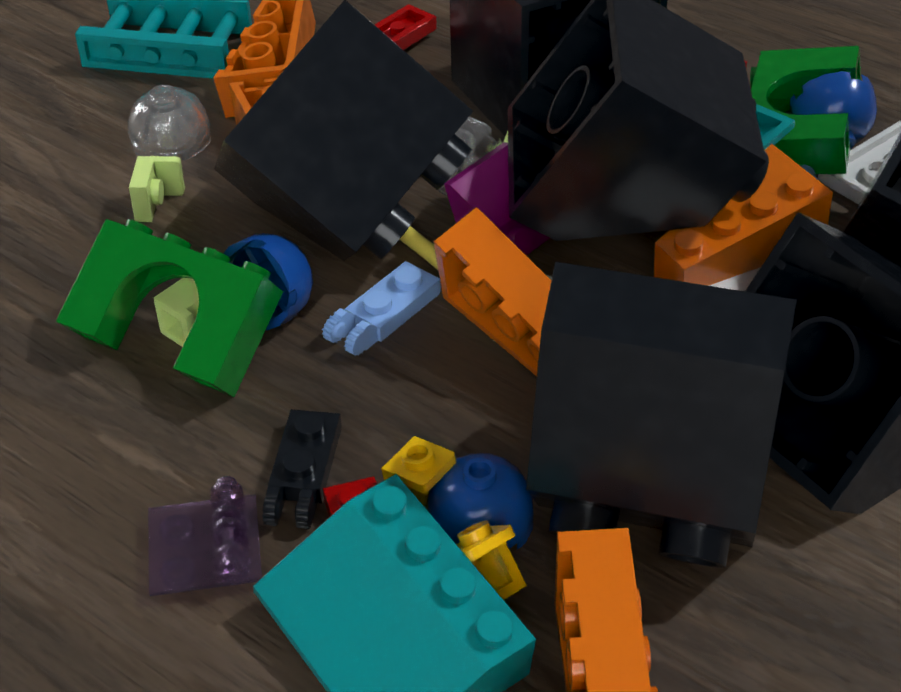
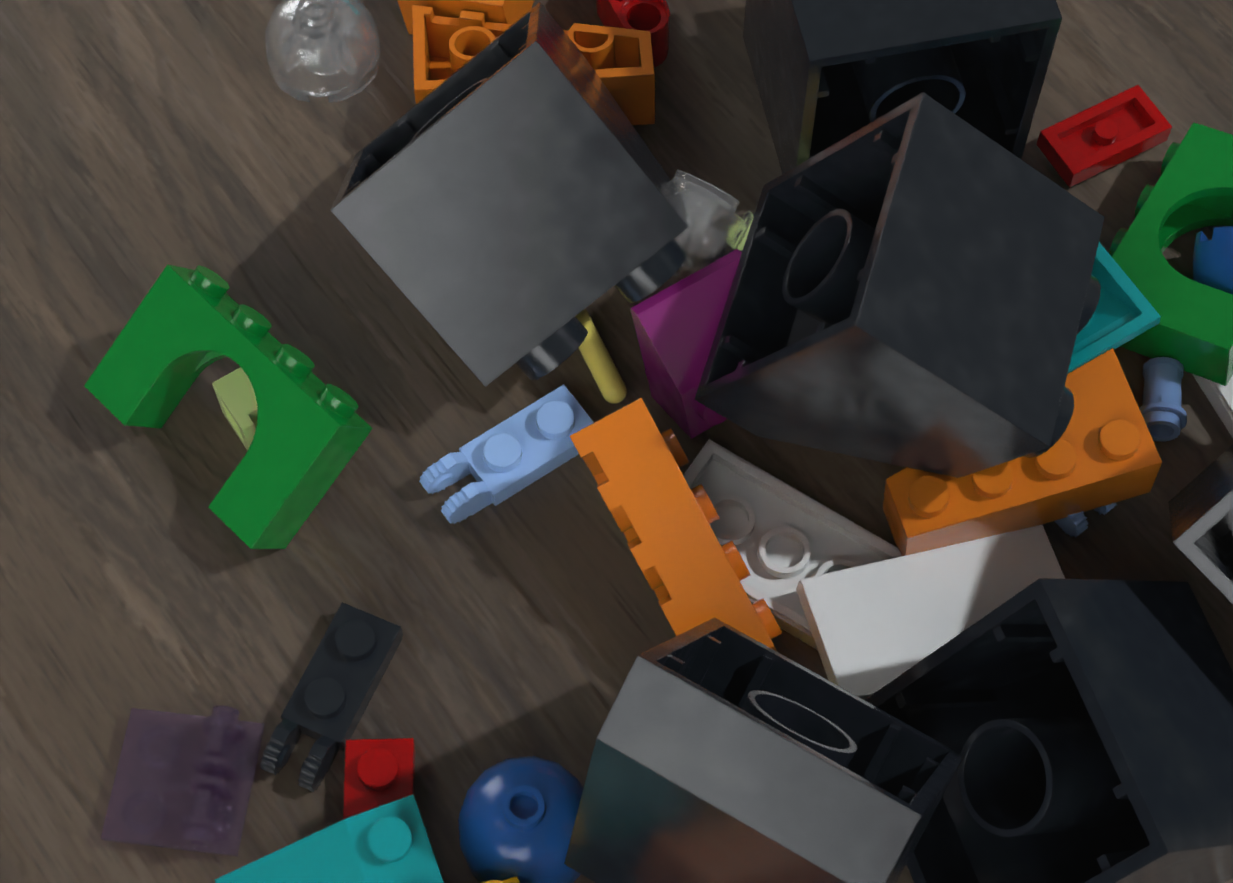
camera: 15 degrees right, 20 degrees up
yellowish green bracket [129,156,185,222] -> none
blue cylinder [223,233,313,331] -> none
yellow bracket [381,436,456,506] -> none

